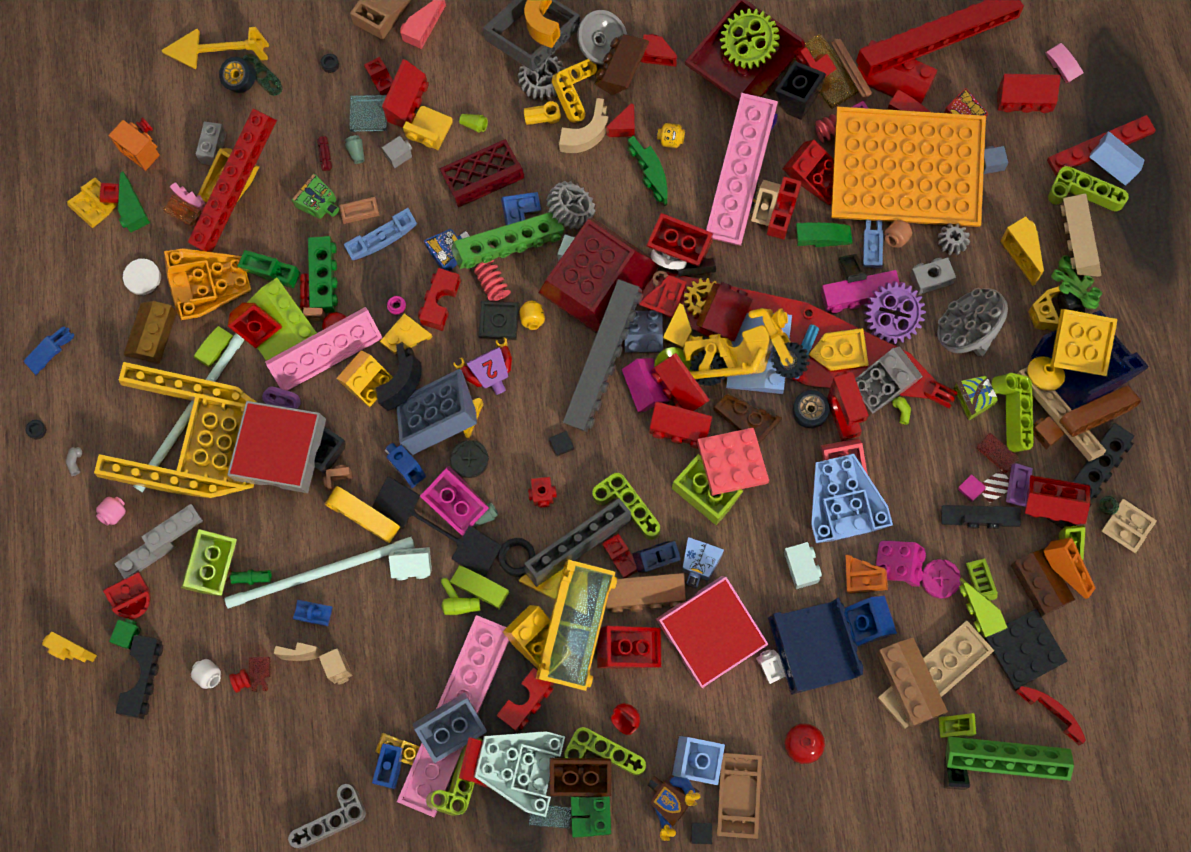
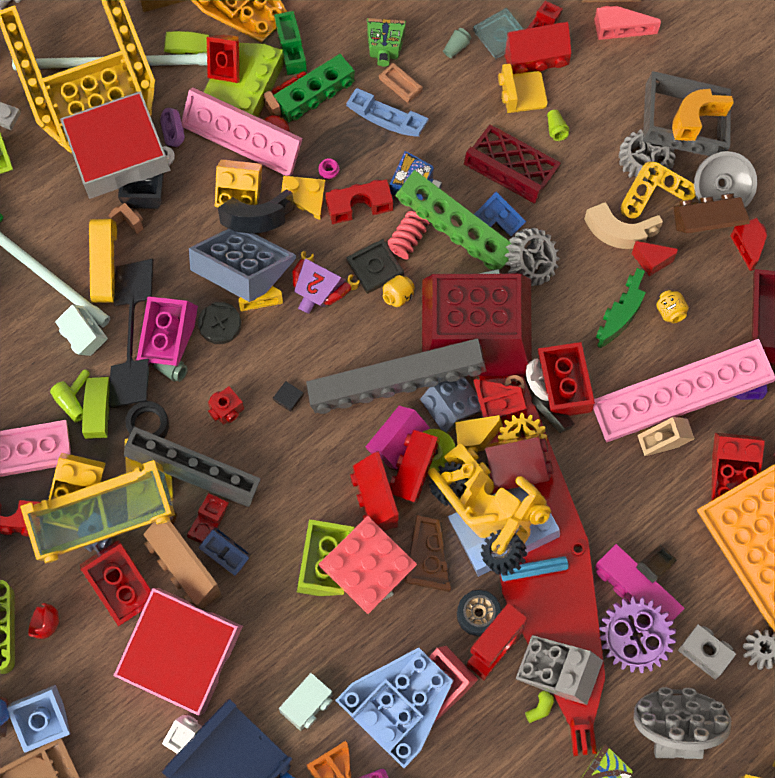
camera: 50 degrees right, 5 degrees down
dark red axle [317,136,332,171] -> none
light grey brick [382,136,412,169] -> none
blue torso [385,443,427,489] -> none
yellow piece [524,101,561,125] -> none
lime beam [592,473,660,540] -> none
light blue torso [682,537,724,588] -> none
red arch [767,177,802,240] -> none
green slope [795,222,853,247] -> none
yellow tile [809,328,869,371] -> none
medium blue hinge [863,220,883,268] -> none
nougat head [884,220,912,248] -> none

